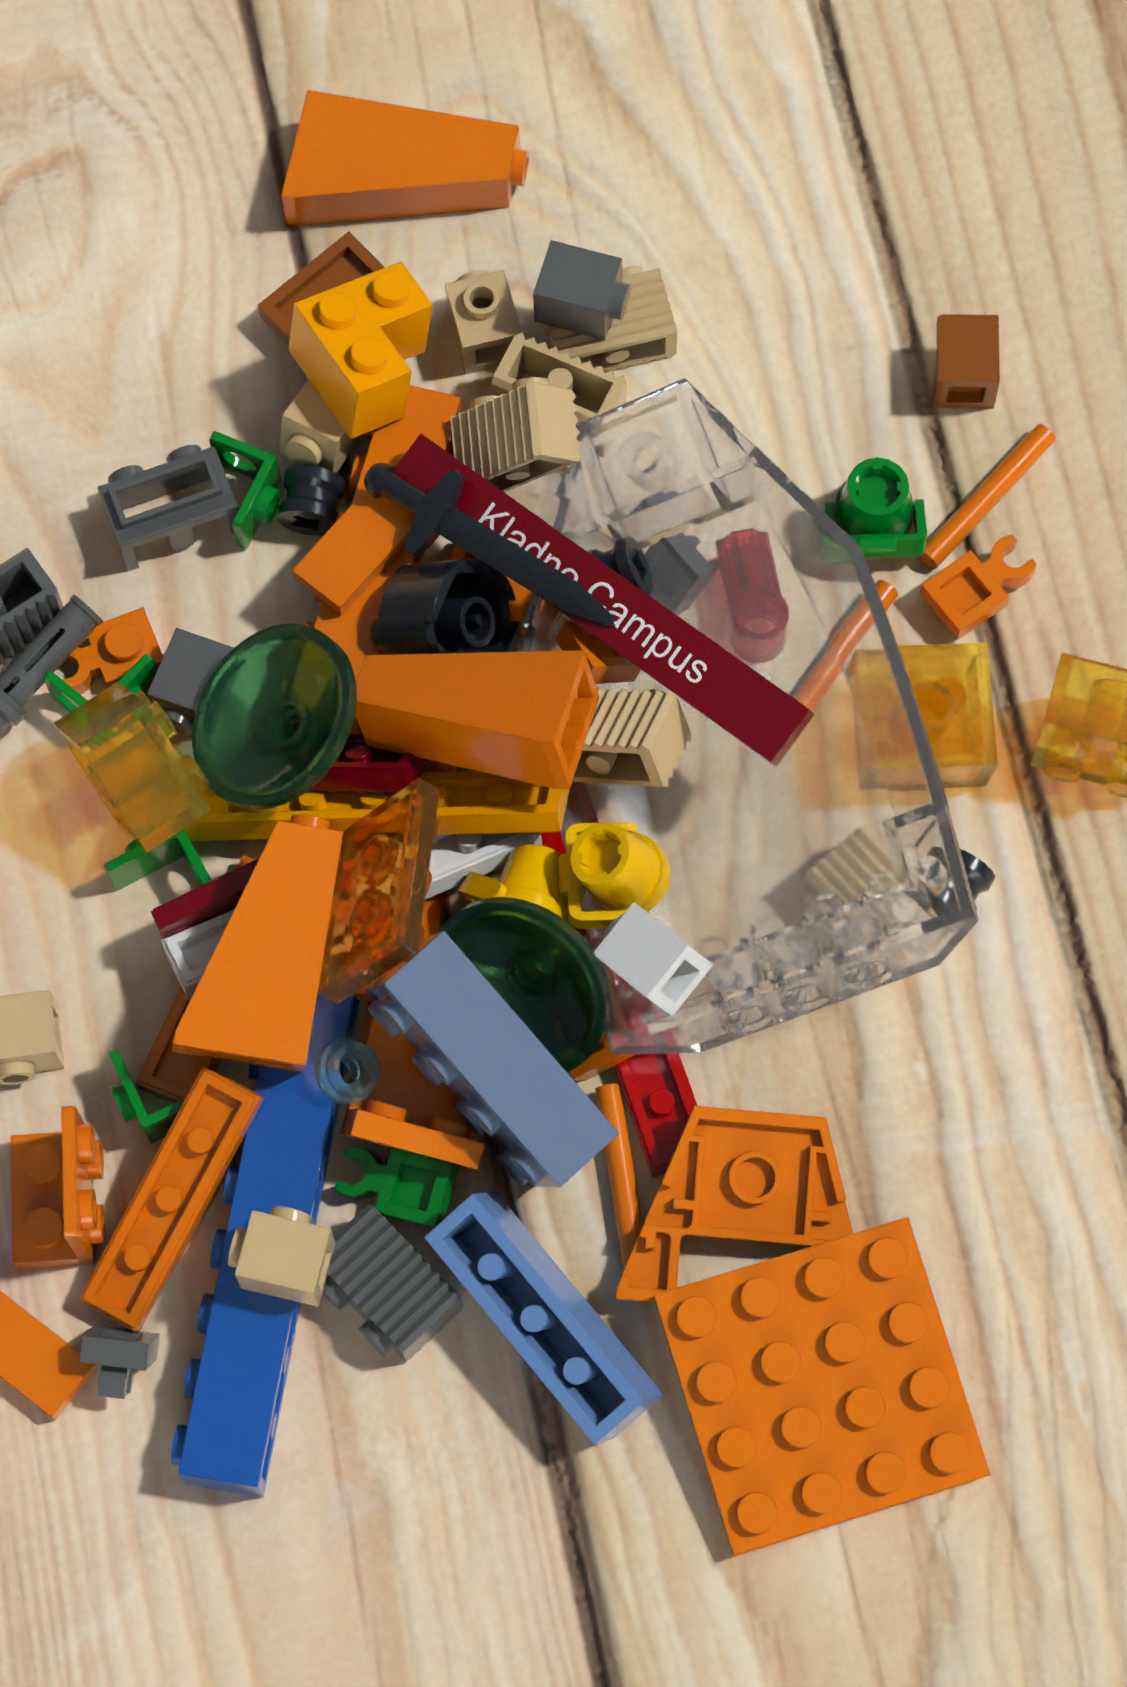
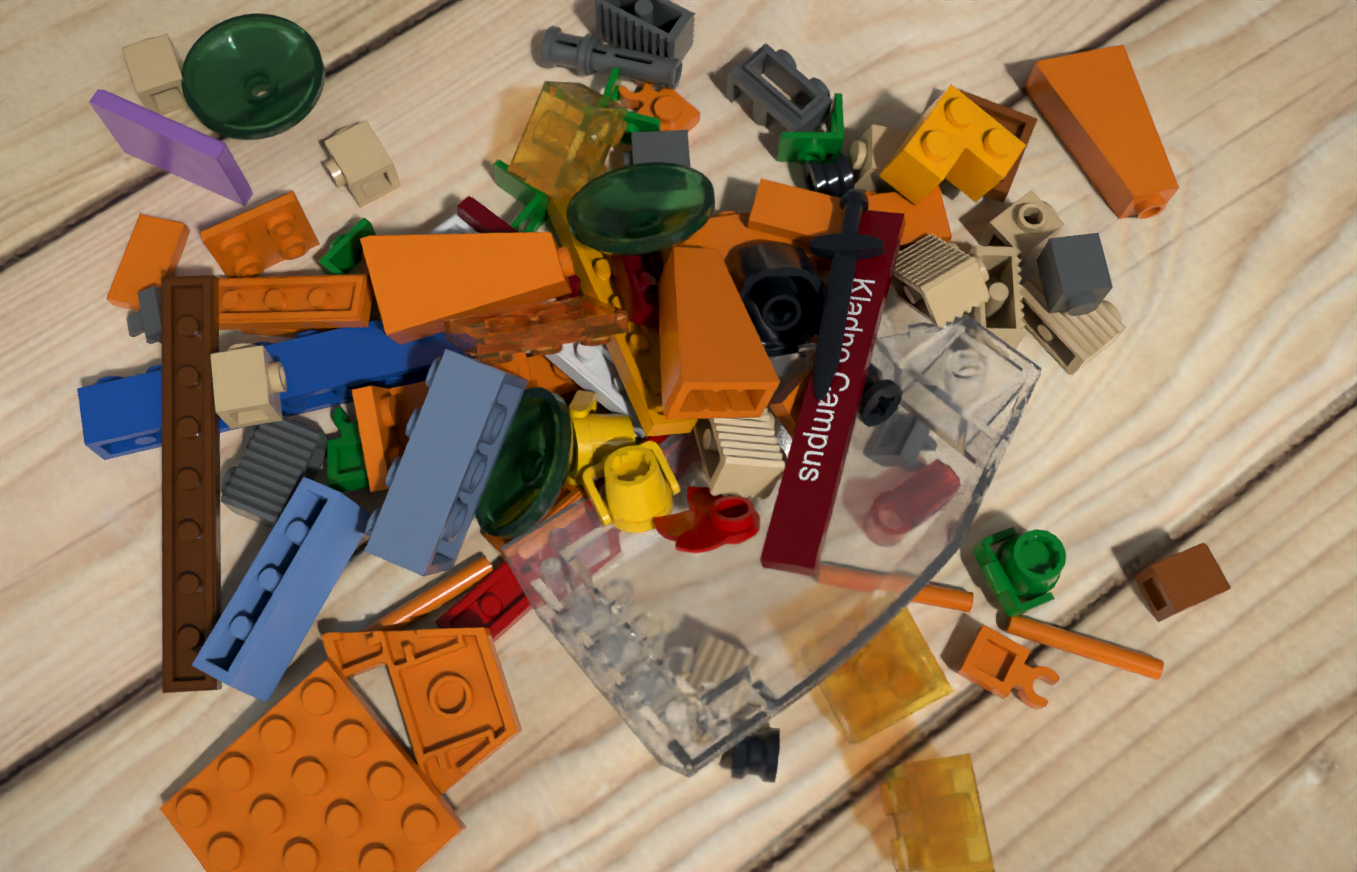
camera: 60 degrees right, 0 degrees up
clear light blue plate [315,1038,380,1105] -> none
white brick [593,902,713,1016] -> none
none -> reddish brown tile [162,275,222,693]
none -> red plate [653,486,760,553]

